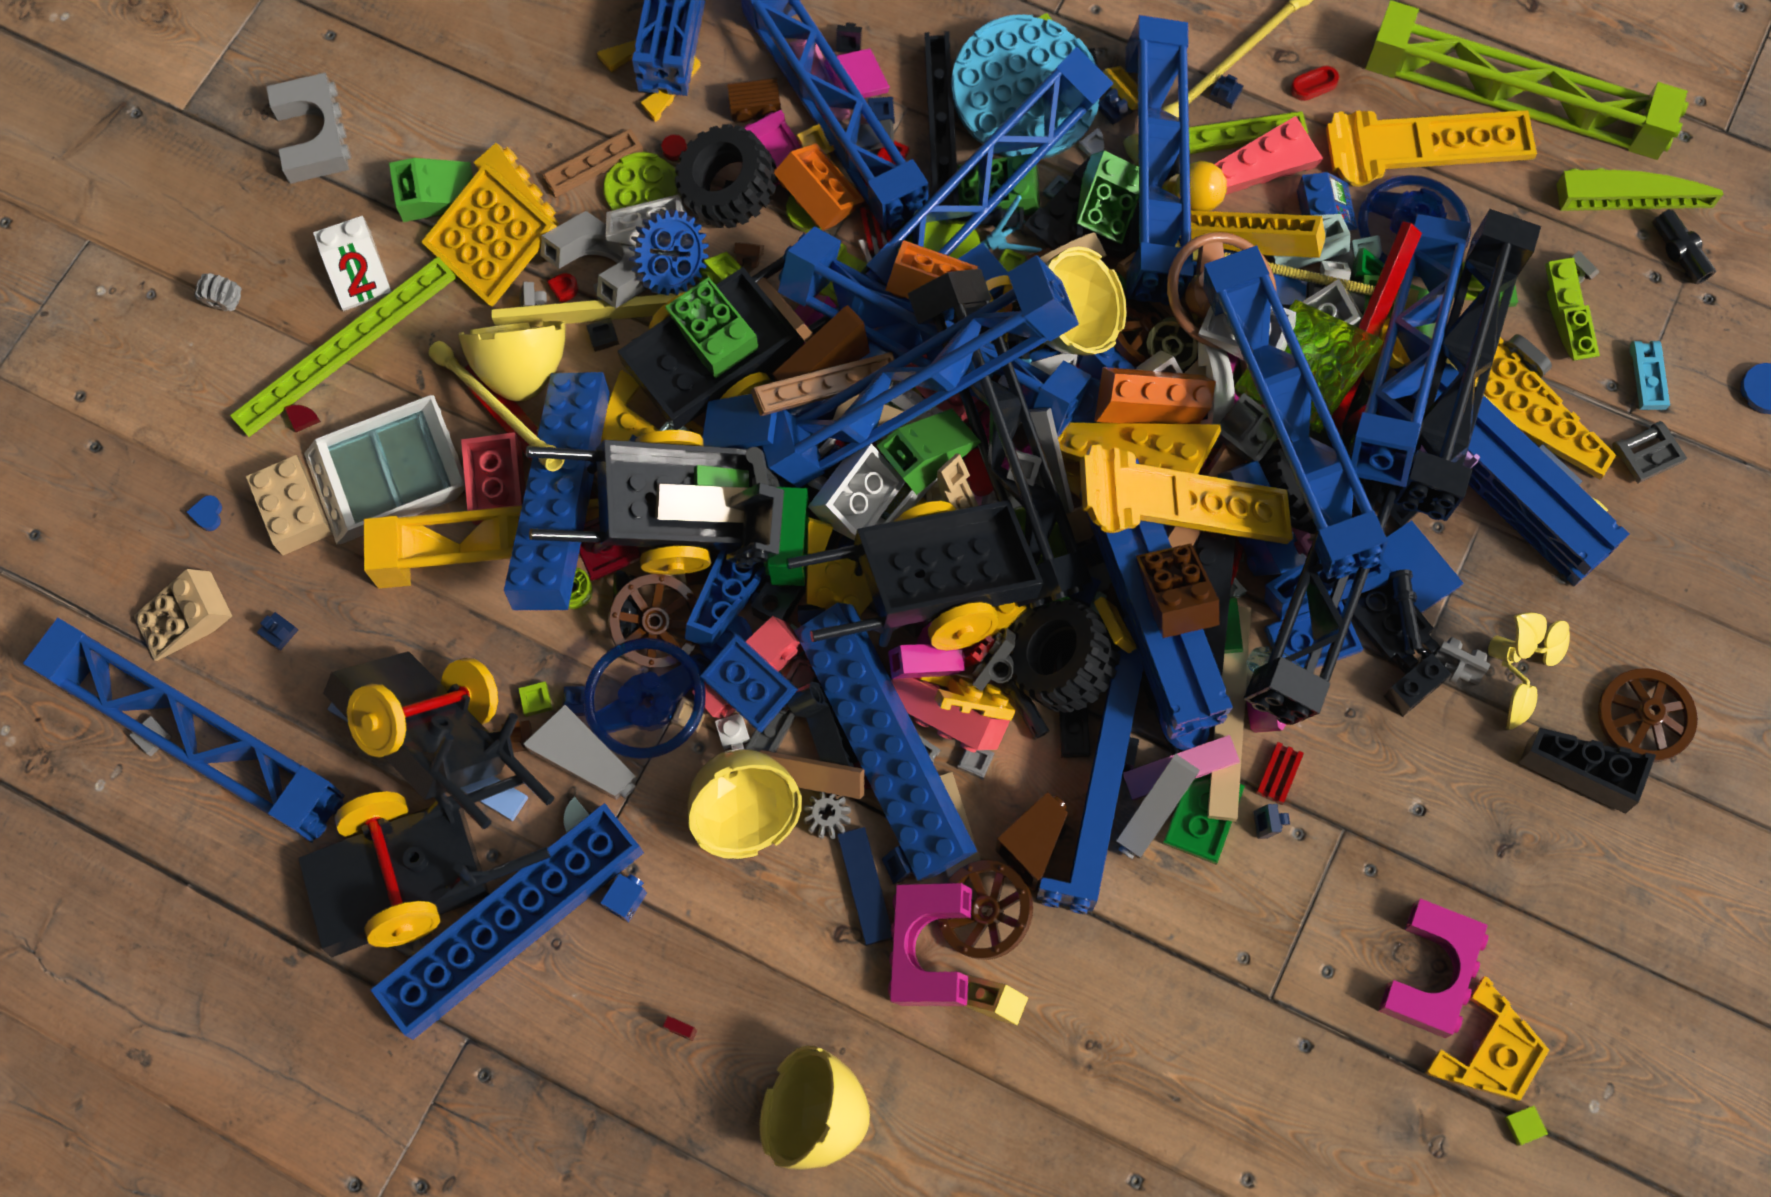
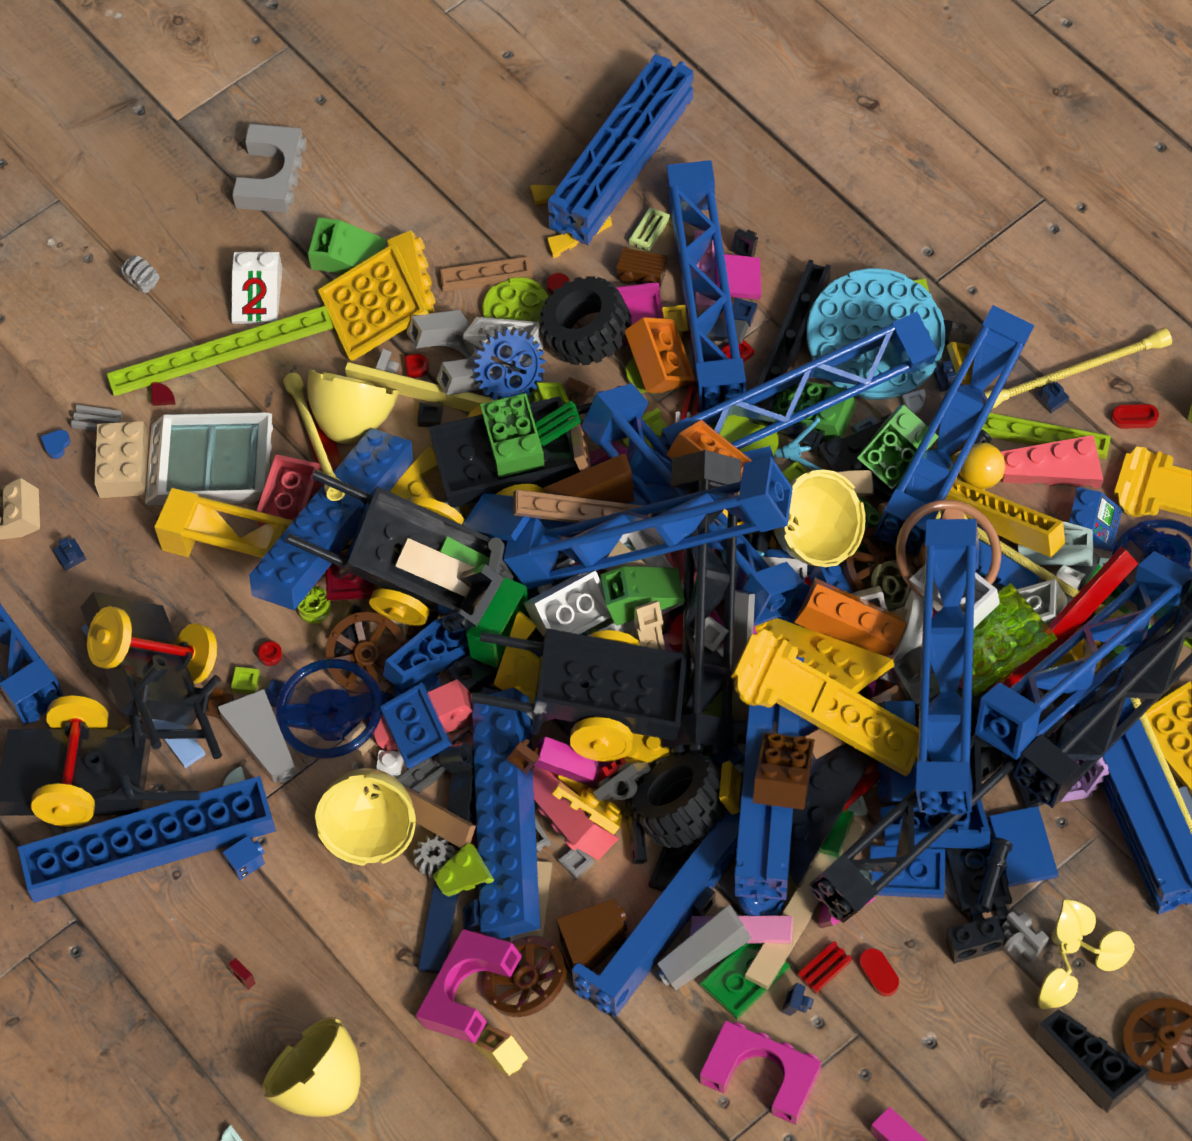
camera: 25 degrees right, 10 degrees down
none -> light grey tile [71,405,122,432]
none -> red tile [258,641,283,666]
none -> lime wing [433,843,494,897]
none -> reddish brown tile [507,739,540,774]
none -> green tile [535,401,581,446]
none -> yellowish green tile [629,207,670,252]
none -> dark pink arch [700,1021,821,1125]
none -> red tile [860,948,899,997]

